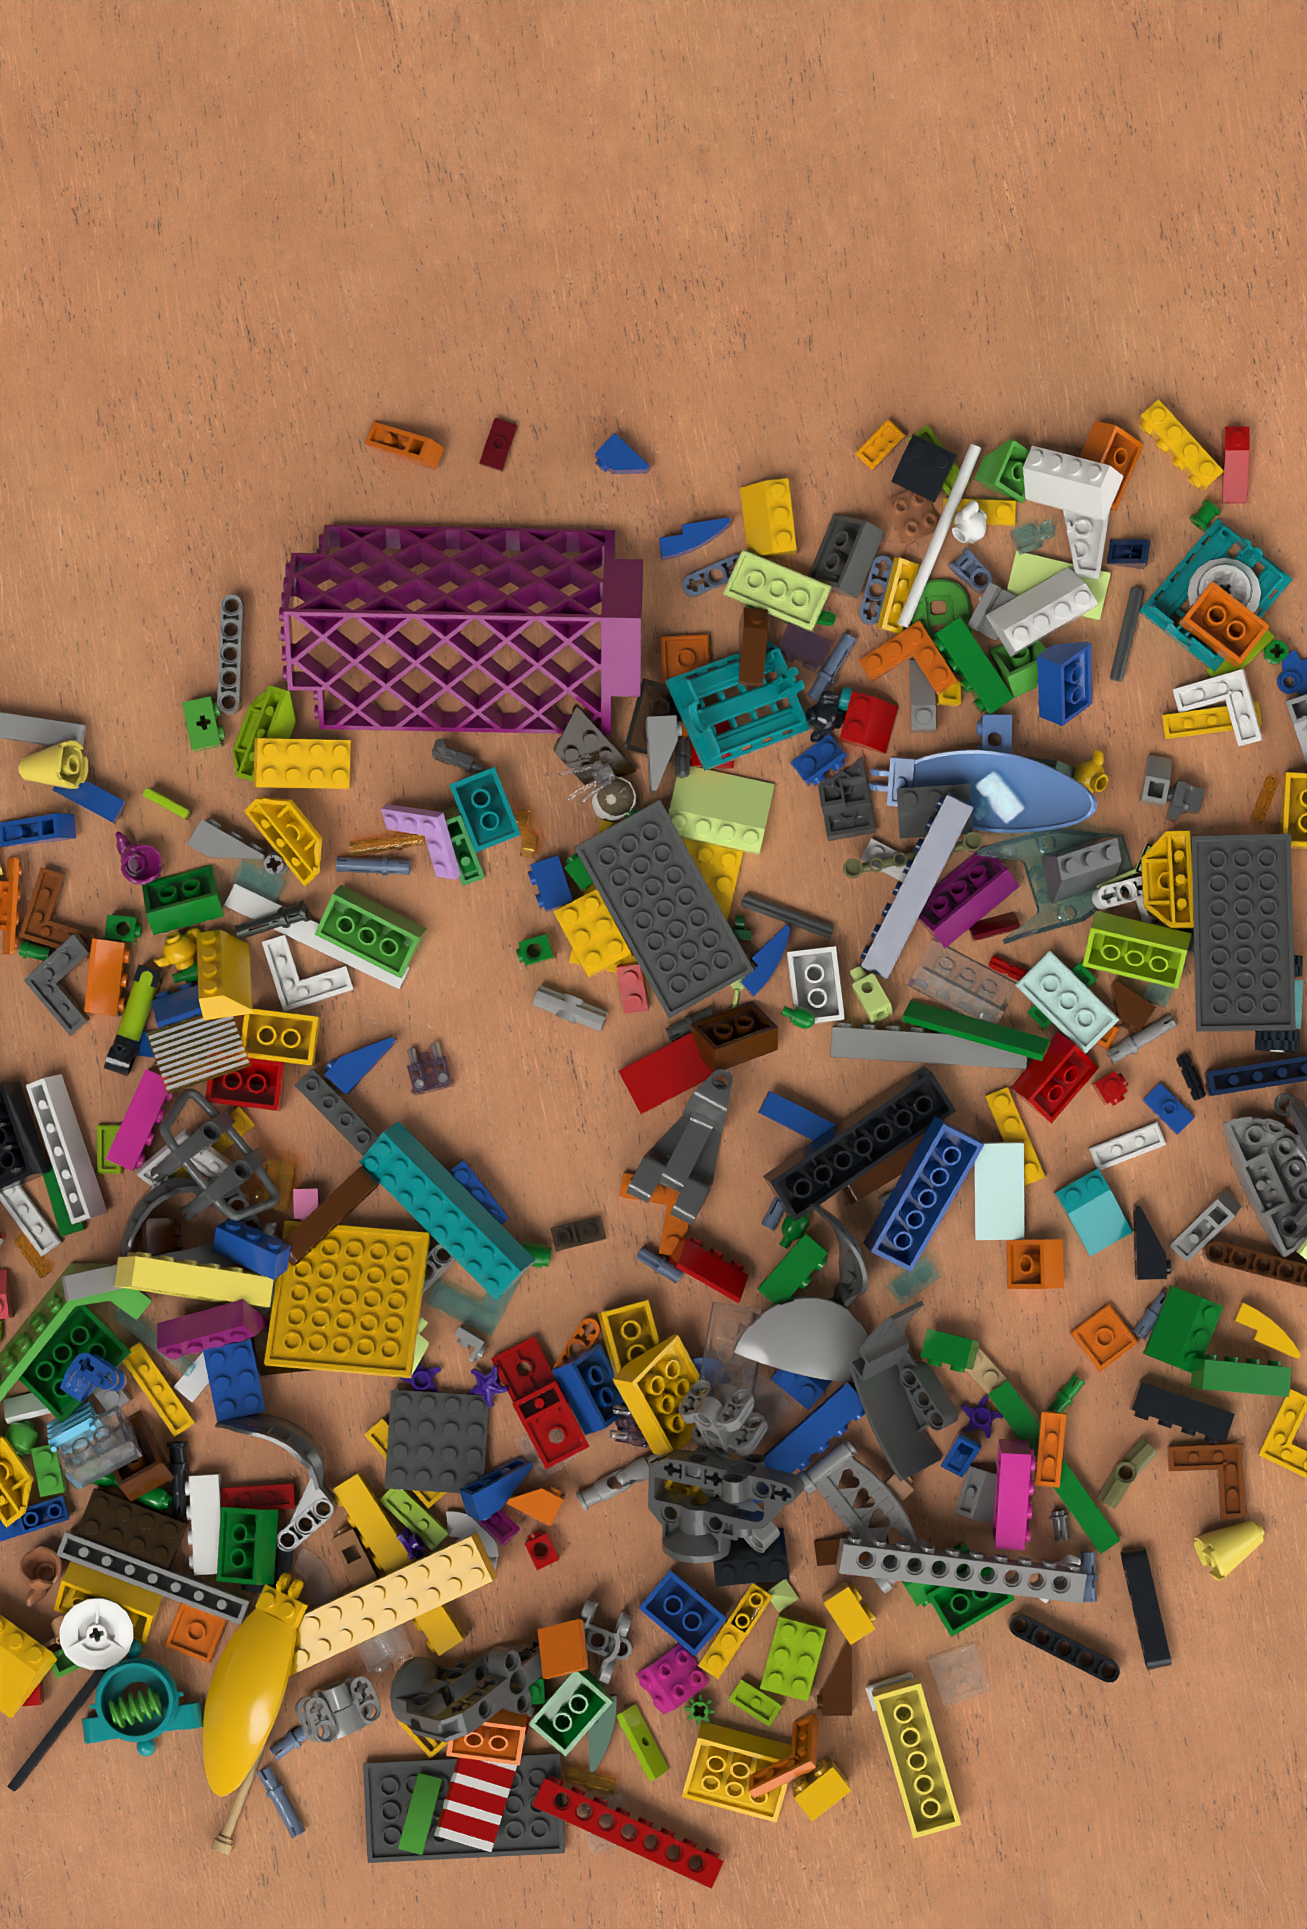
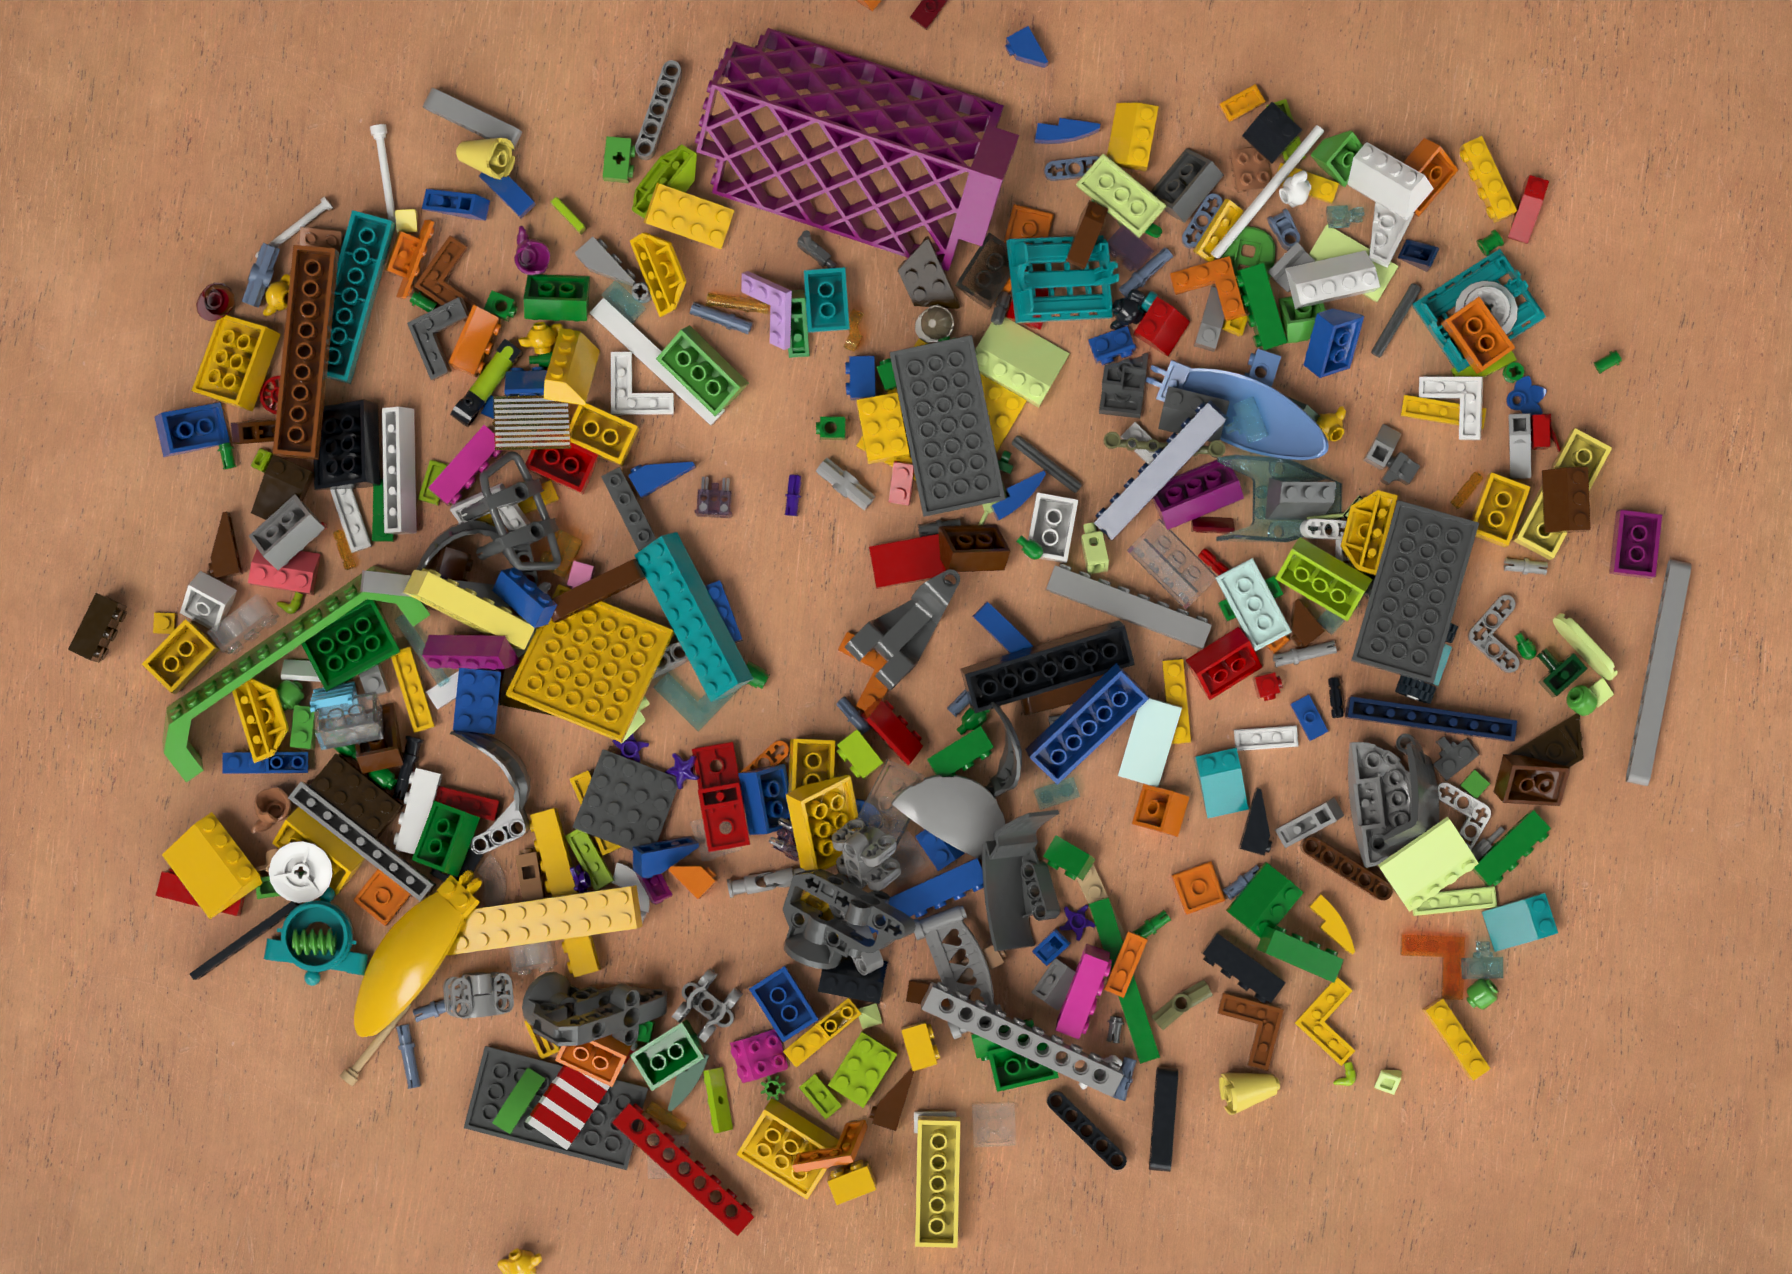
camera: 10 degrees right, 0 degrees up
blue piece [60,1353,127,1402] -> none
pearl dark grey pin [235,900,310,940] -> none
light grey bracket [454,1326,487,1363] -> none
red brick [524,1530,560,1570] -> none
orange tile [537,1619,589,1679] -> none
clear smoke slope [550,1215,607,1252] -> none
clear plant [559,760,617,804] -> none
light grey slope [645,715,682,792] -> none
green tile [902,1000,1050,1061] -> none
none -> dark purple axle [784,474,802,516]
none -> lime brick [837,730,883,779]

